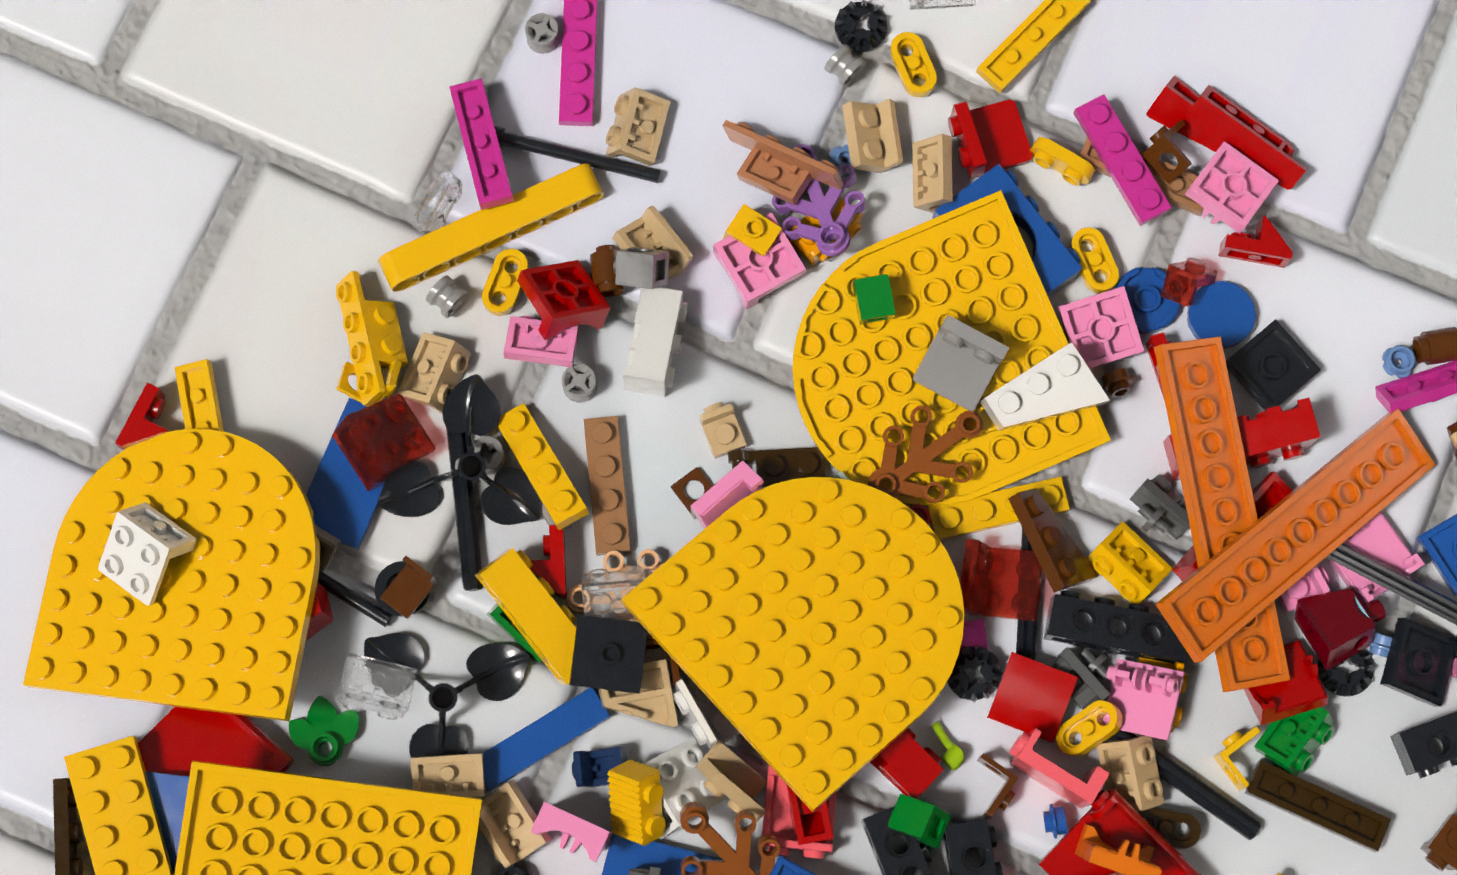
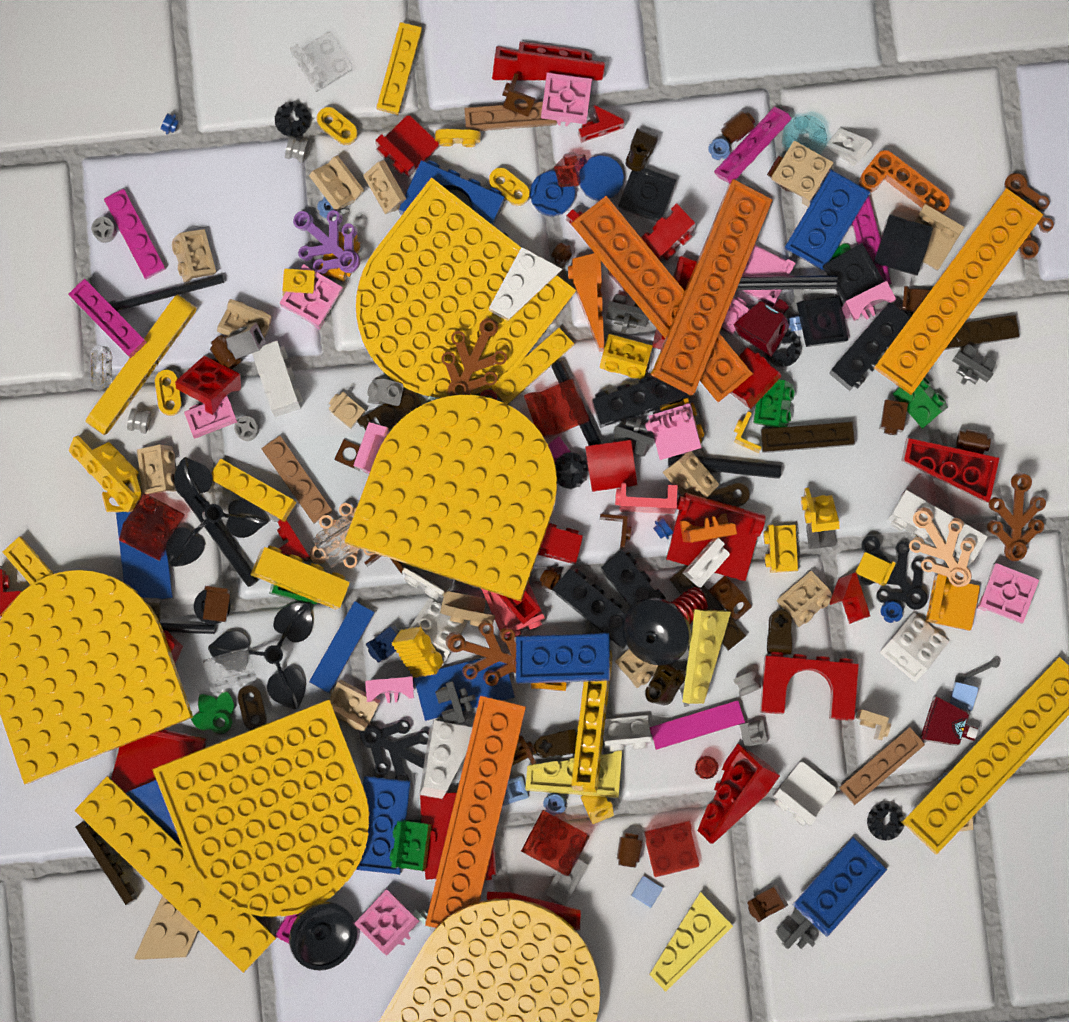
camera: 25 degrees left, 5 degrees up
white bracket [98,502,197,606] -> none
tan bracket [411,753,486,798] -> none
light grey wheel [473,436,505,475] -> none
black plate [569,615,648,694] -> none
tan wing [599,659,678,727] -> none
nougat bracket [722,120,843,205] -> none
green panel [852,274,896,325] -> none
green panel [888,794,951,849] -> none
light grey bracket [913,315,1009,411] -> none
lime hand [932,721,964,771] -> none
reddish brown wing [1008,488,1099,593] -> none
yellow plate [1056,700,1122,757] -> none
bright pink piece [1057,286,1144,369] -> none
dark pink plate [1073,94,1172,226] -> none
none -> dark brown plate [237,685,267,730]
none -> light grey bracket [367,379,403,406]
none -> reddish brown plate [540,568,560,590]
none -> orange wedge [568,253,604,352]
none -> dark brown piece [625,128,658,171]

